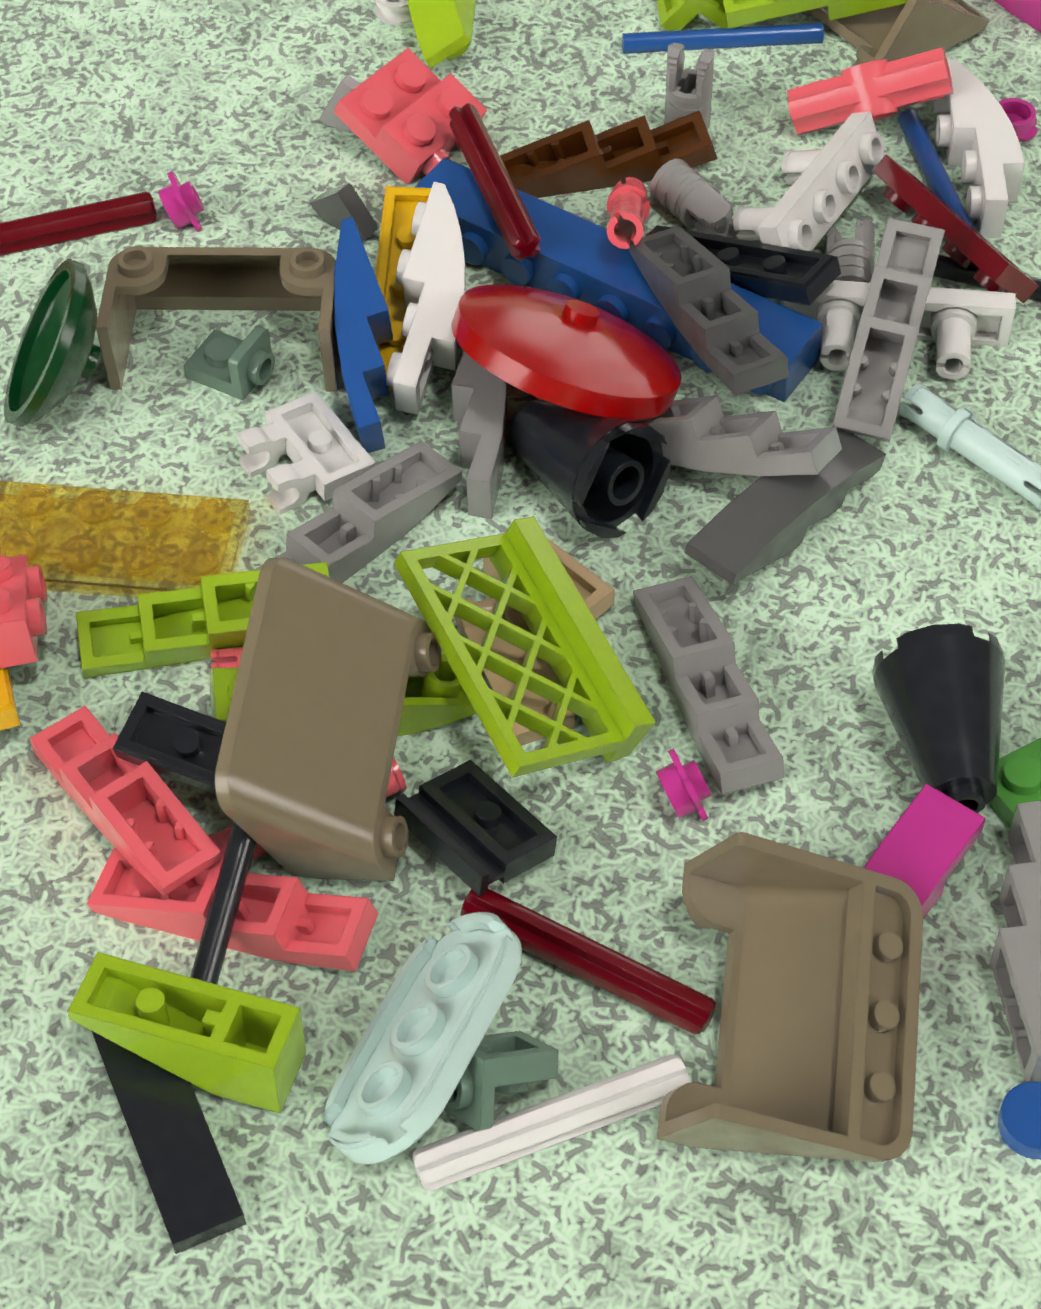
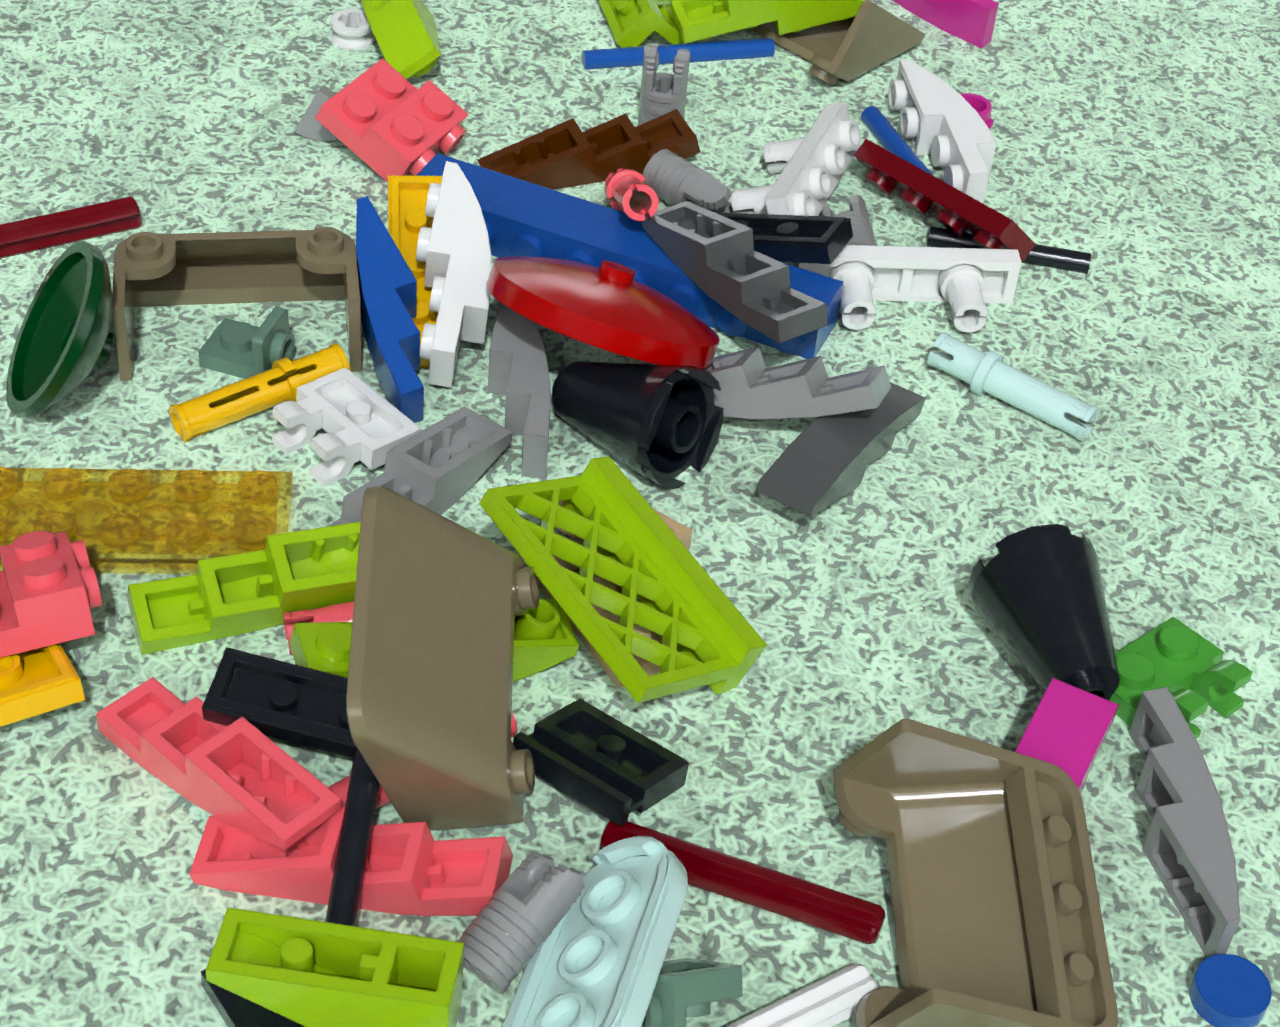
camera: 15 degrees left, 10 degrees down
dark pink plate [158,171,205,232] -> none
dark grey tile [310,183,379,240] -> none
dark red axle [449,103,541,261] -> none
light grey slope [633,576,784,795] -> none
dark pink plate [655,748,712,821] -> none
coral piece [787,47,954,135] -> none
light grey slope [832,217,945,442] -> none
none -> yellow pin [168,343,351,443]
none -> light grey hinge [456,850,585,994]

